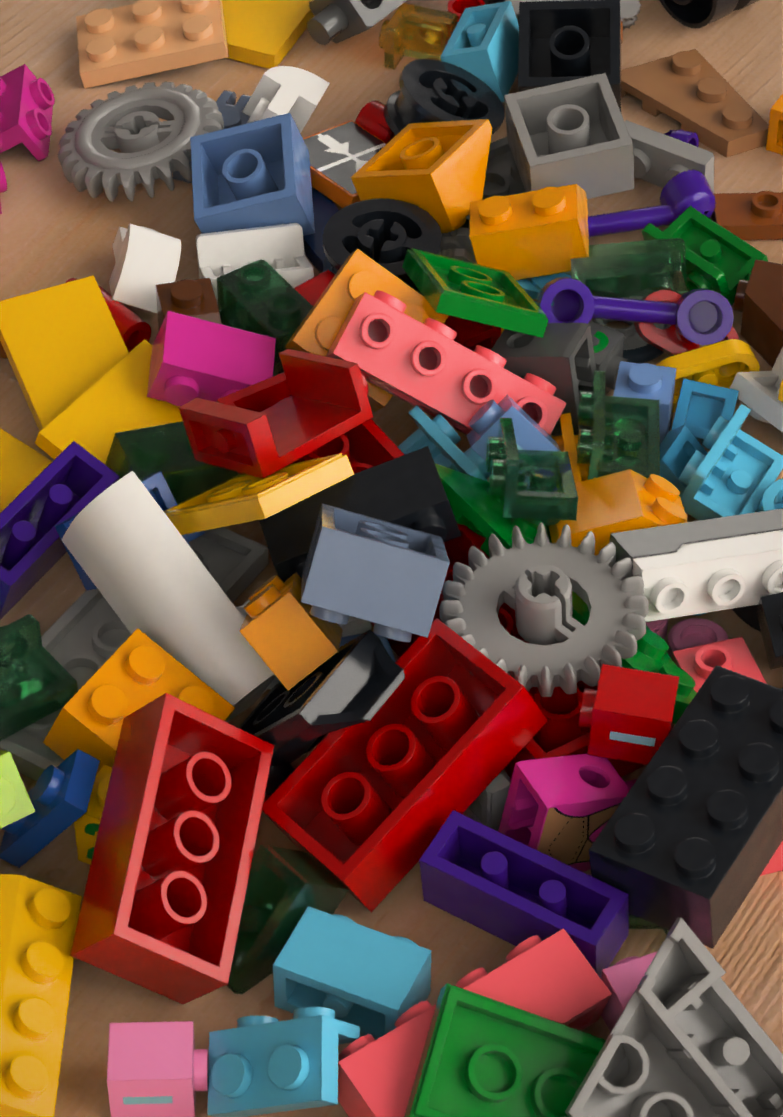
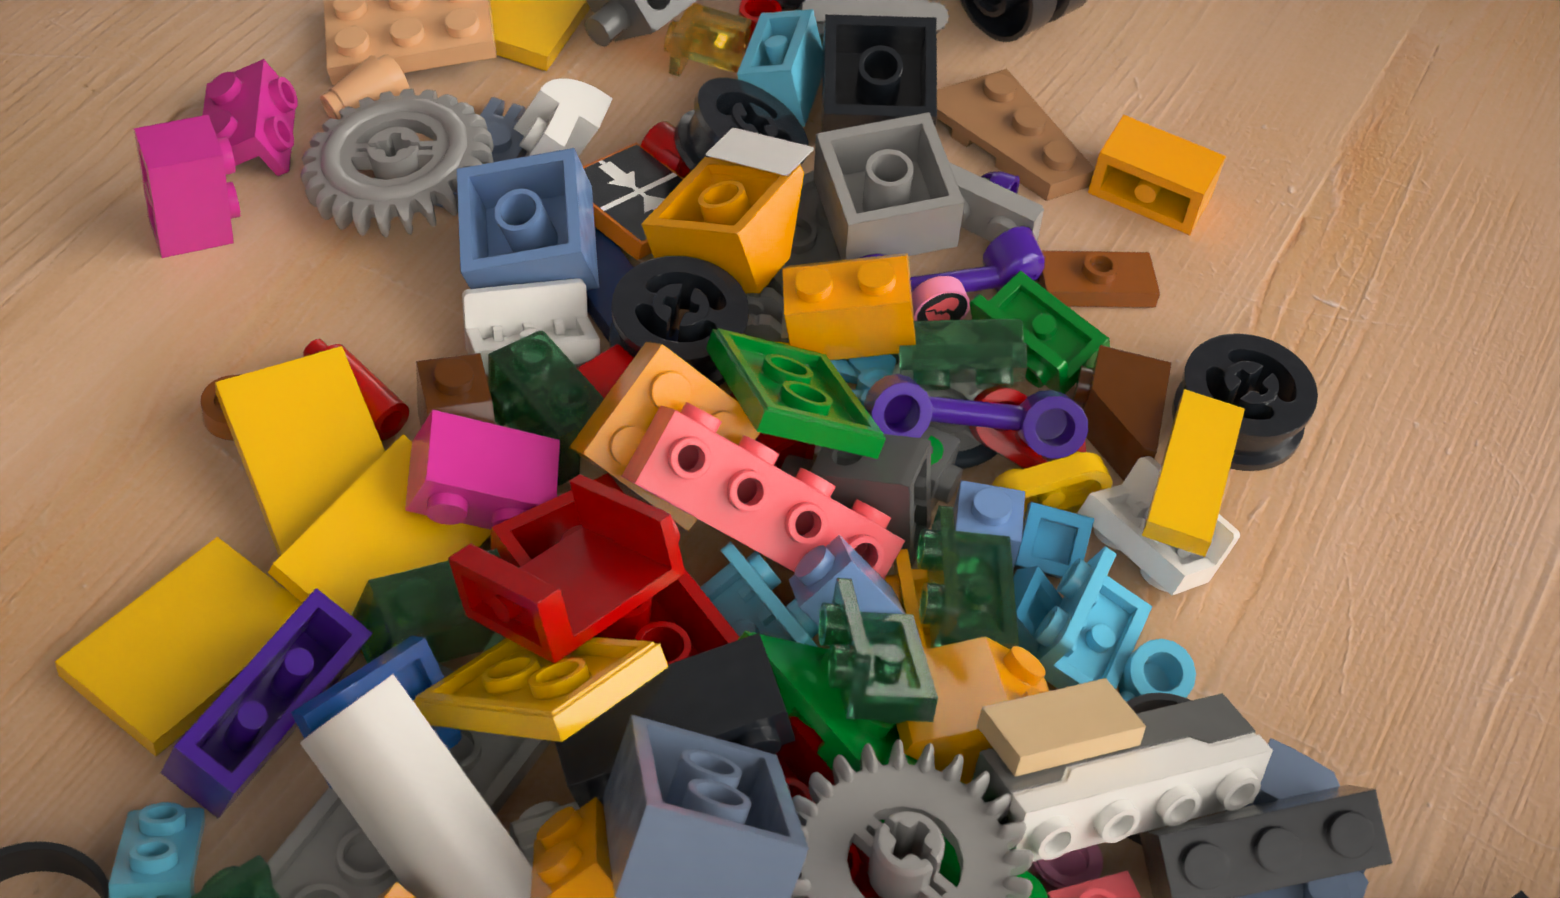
camera: 10 degrees left, 5 degrees up
white brick [109,224,181,314] -> none
none -> light nougat cone [320,54,409,119]
none -> white sticker [706,128,814,176]
none -> tile [912,276,970,333]
none -> tan tile [977,678,1146,777]

